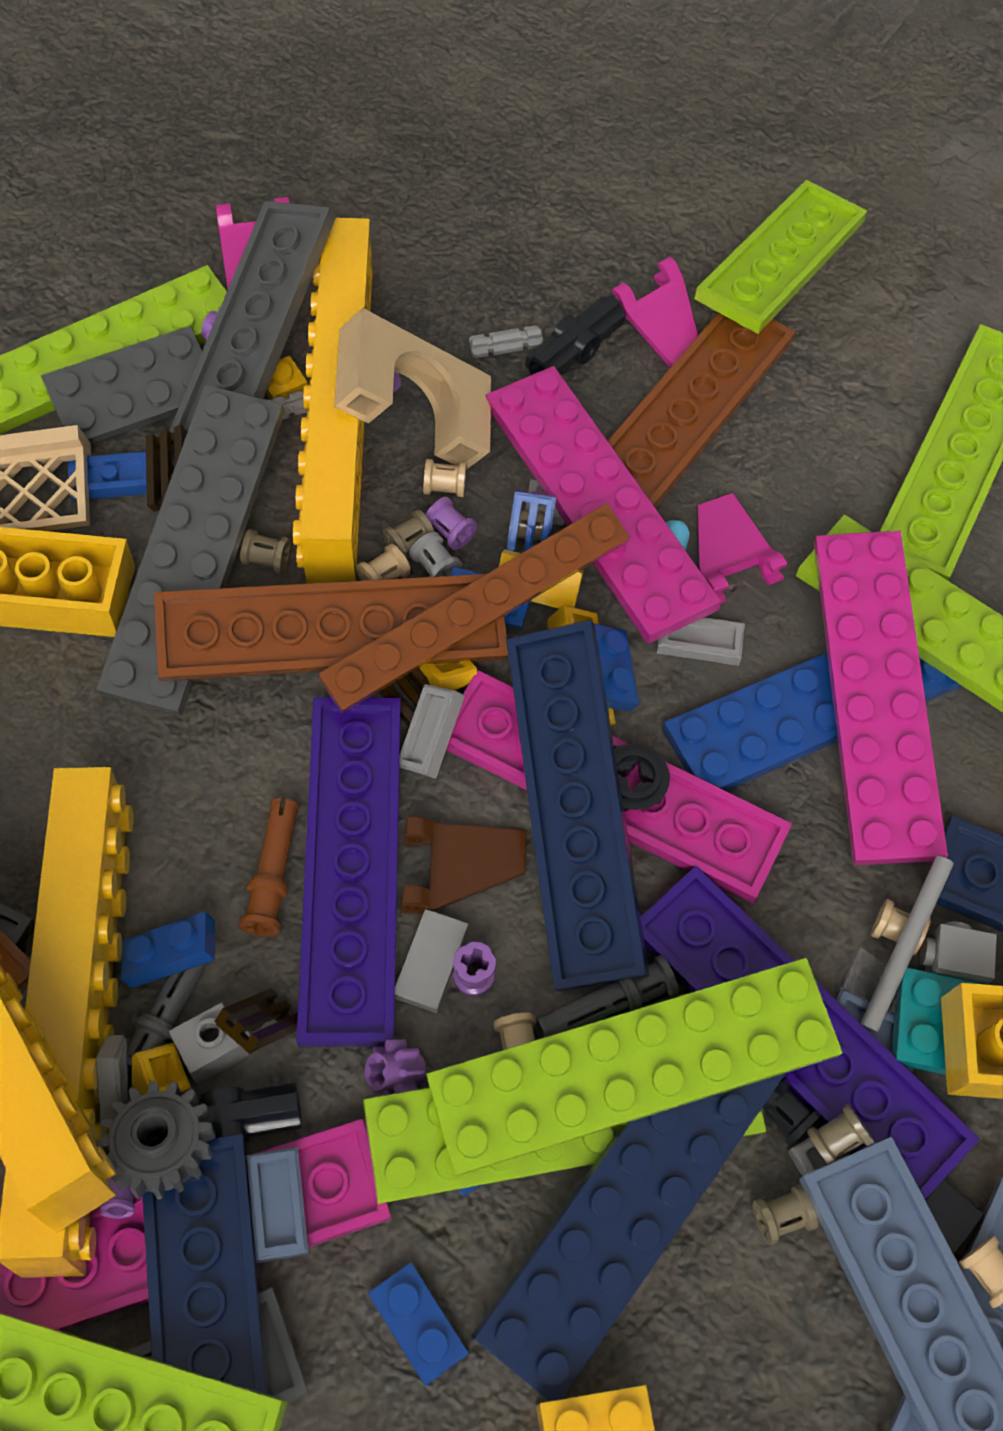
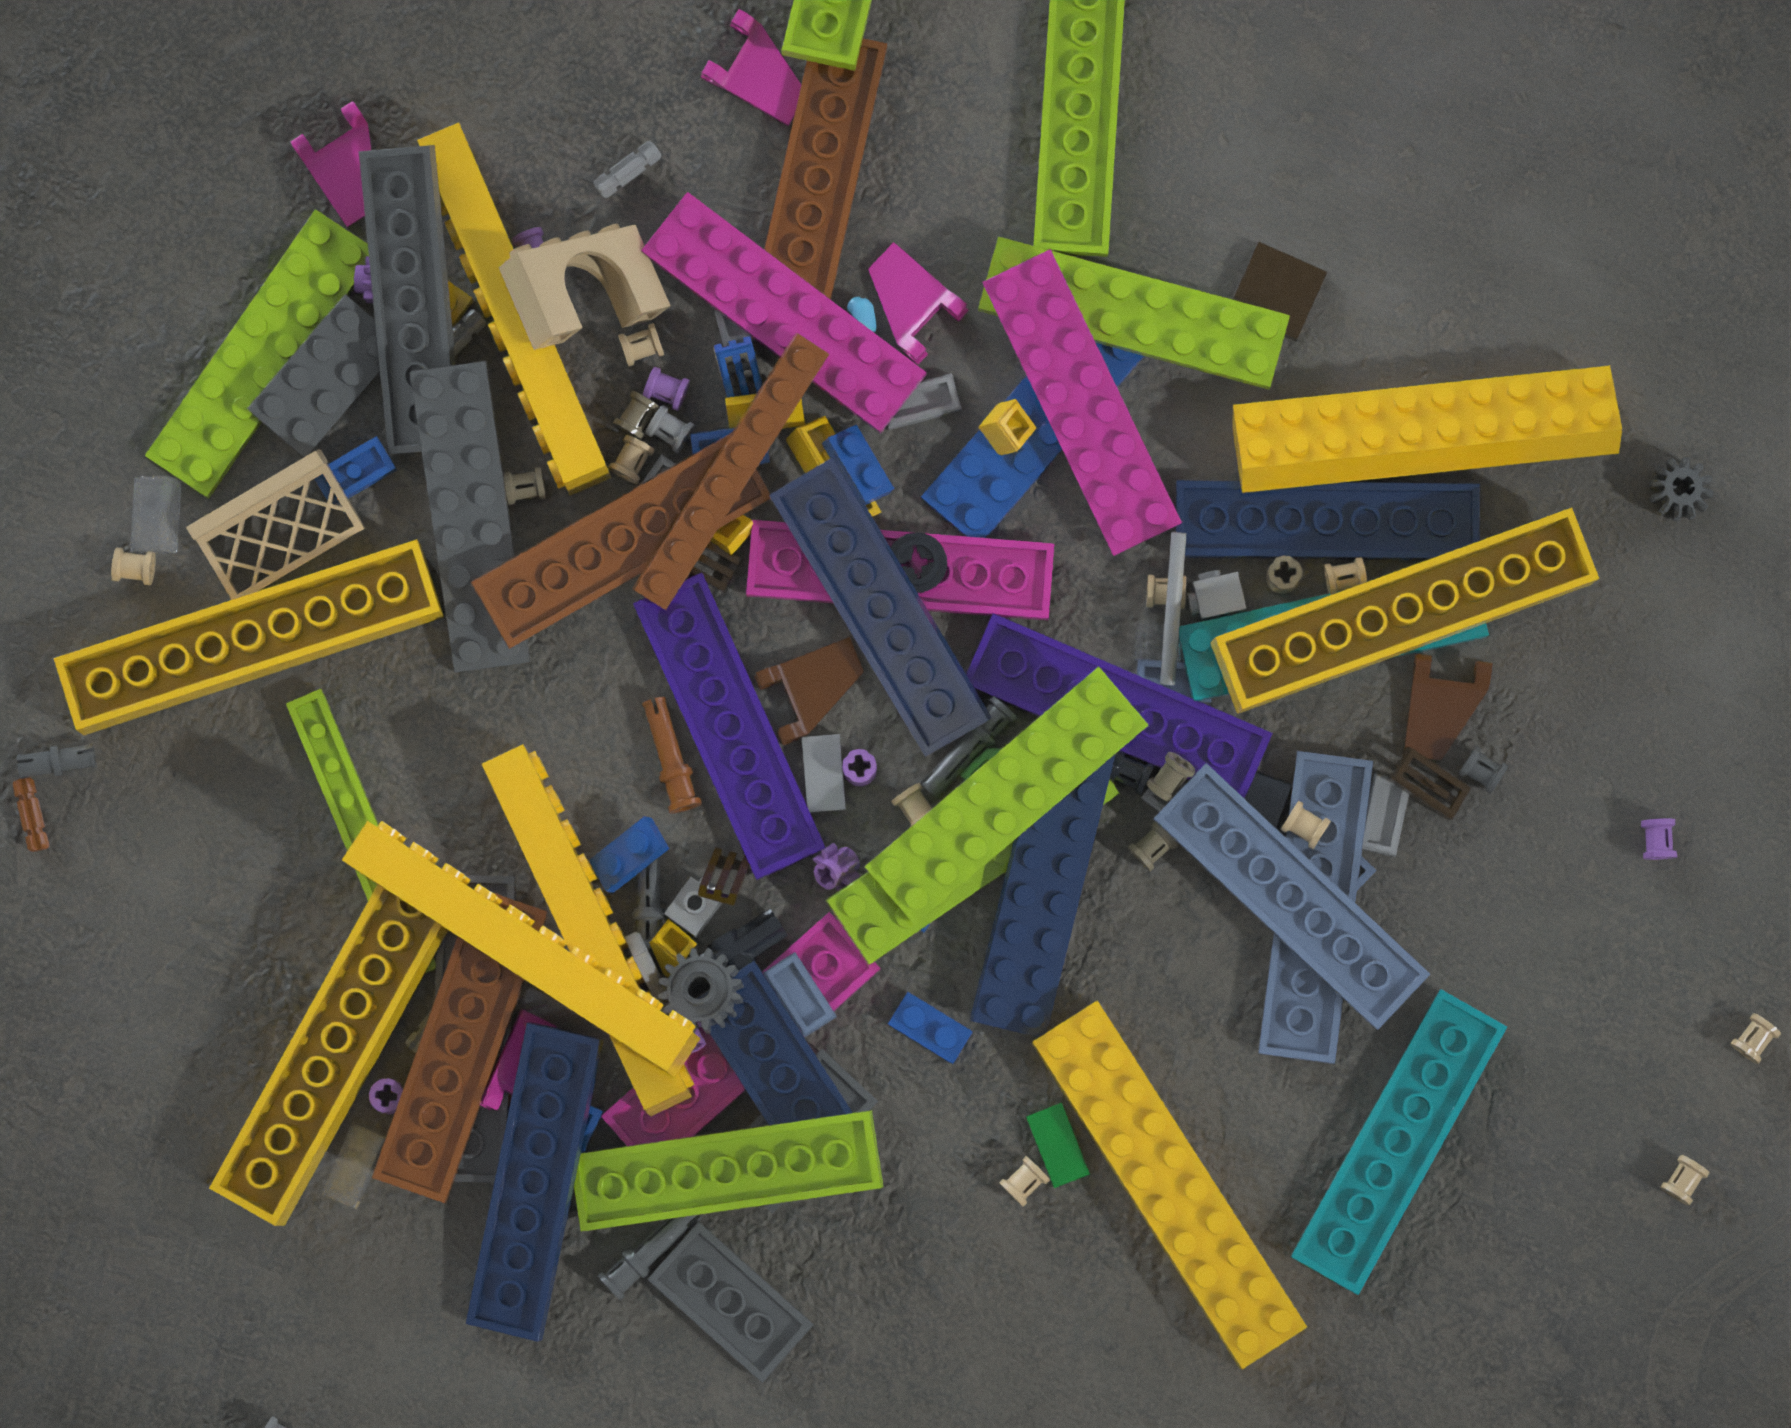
camera: 15 degrees left, 20 degrees up
dark brown tile [145,425,188,512] -> none
light grey tile [399,684,465,779] -> none
black piece [525,295,626,375] -> none
none -> yellow slope [979,399,1037,455]

